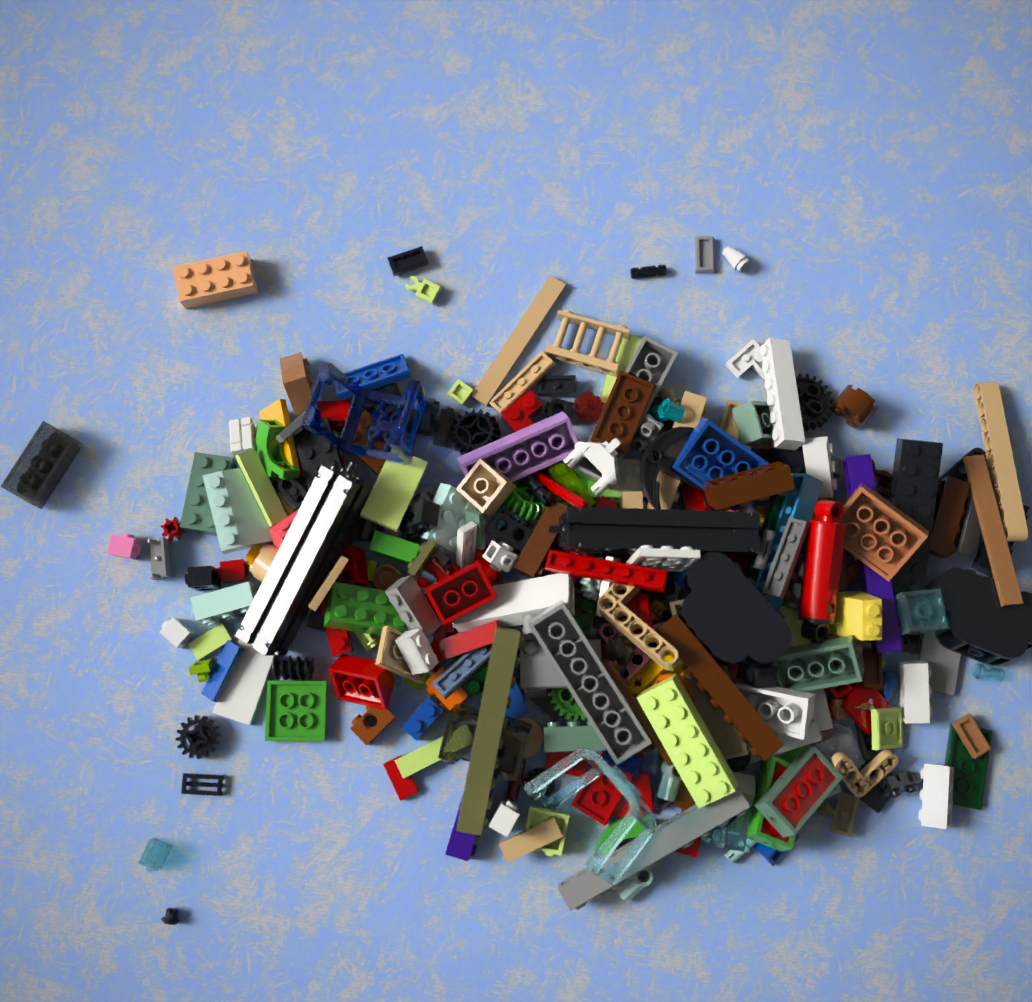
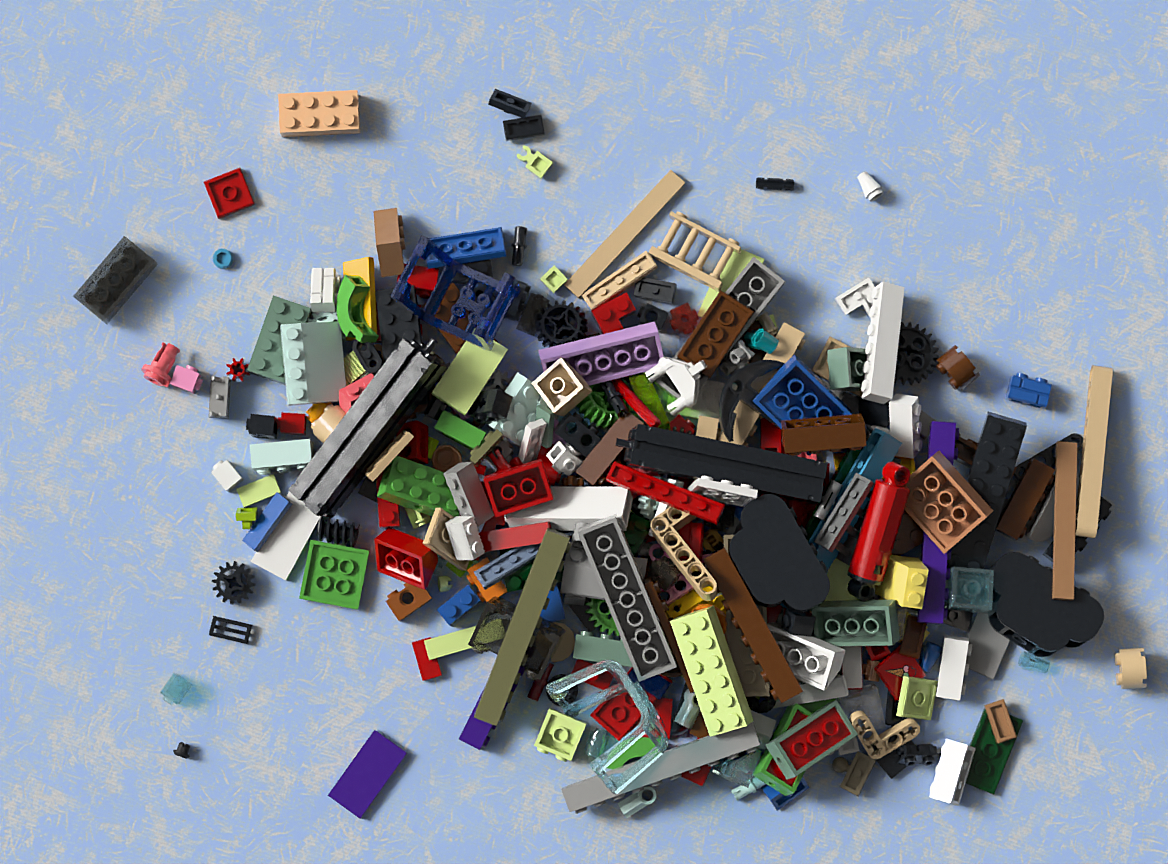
camera: 10 degrees right, 5 degrees up
yellowish green tile [235,448,288,527] -> none
light grey plate [275,410,312,443] -> none
white brick [489,799,519,837] -> none
tan tile [499,817,563,863] -> none
light grey tile [694,236,714,273] -> none
none -> coral piece [141,342,180,388]
none -> red tile [204,168,255,219]
none -> dark azure tile [213,249,233,269]
none -> dark purple tile [328,730,407,819]
none -> yellowish green hinge [438,576,453,592]
none -> black plate [488,89,532,119]
none -> black axle [511,226,527,266]
none -> reddish brown plate [561,475,584,487]
none -> clear light blue brick [585,728,610,759]
none -> blue brick [1005,373,1052,409]

